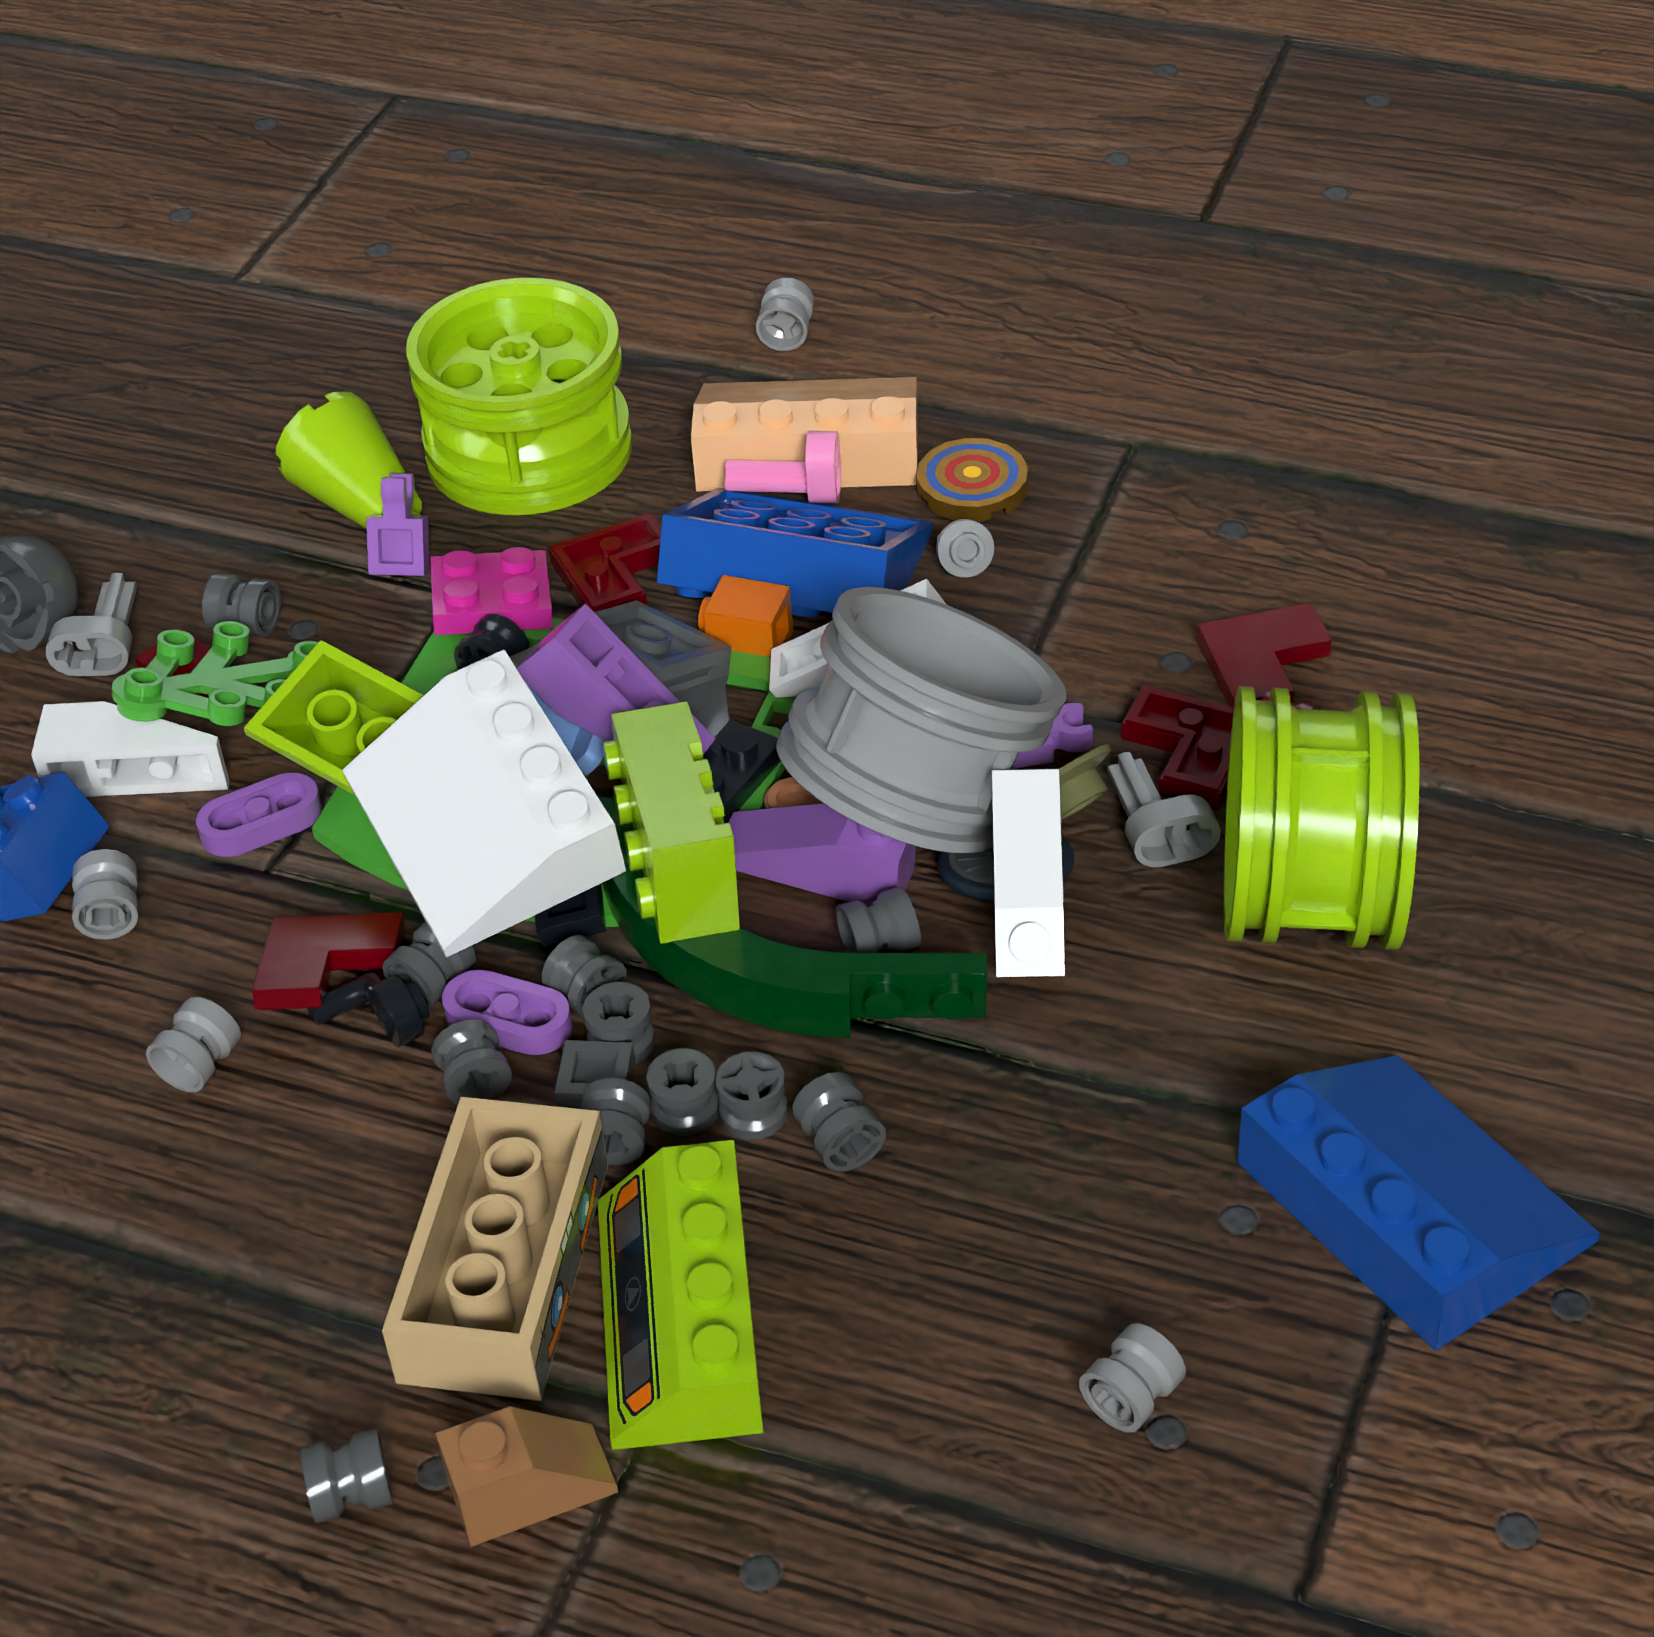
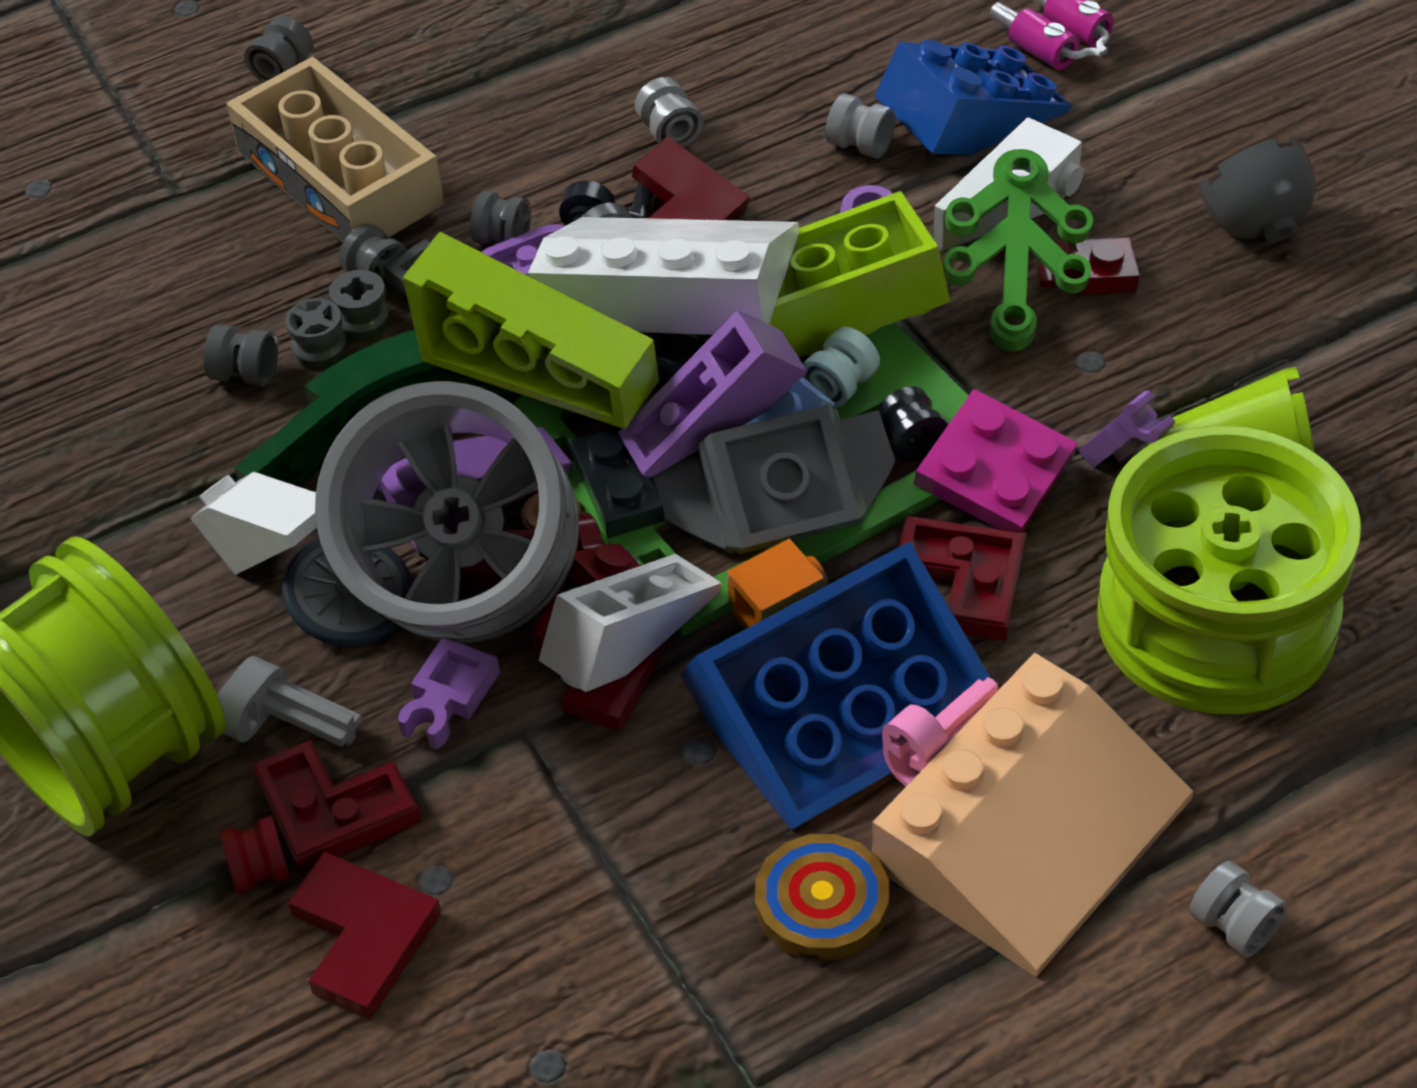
camera: 130 degrees right, 5 degrees up
light grey piece [46,573,137,676] -> none
dark grey wheel [202,572,281,638] -> none
medium nougat slope [435,1407,618,1547] -> none
lime slope [598,1140,764,1450] -> none
light grey plate [936,519,994,578] -> none
olive piece [1059,743,1111,821] -> none

